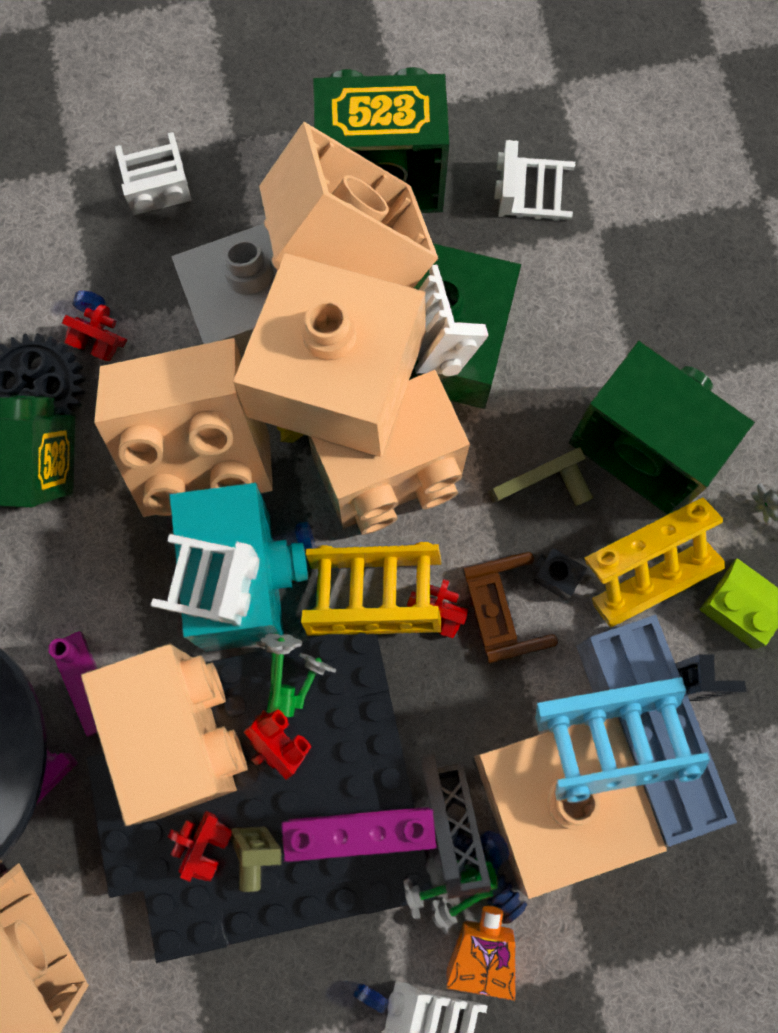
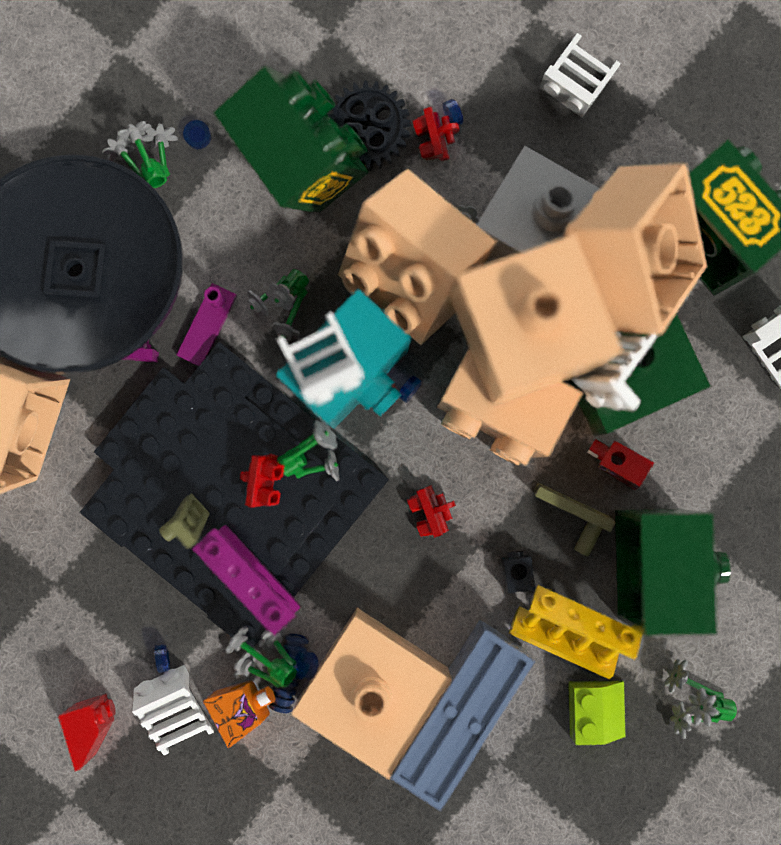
camera: 50 degrees right, 10 degrees up
light nougat brick [81,644,247,826] -> none
red hips [167,811,232,882] -> none
yellow fence [301,542,441,636] -> none
black fence [421,754,491,899] -> none
reddish brown plate [463,551,558,664] -> none
medium azure fence [535,677,710,802] -> none
black fence [675,654,746,701] -> none
none -> plant [247,269,309,340]
none -> red torso [587,439,654,490]

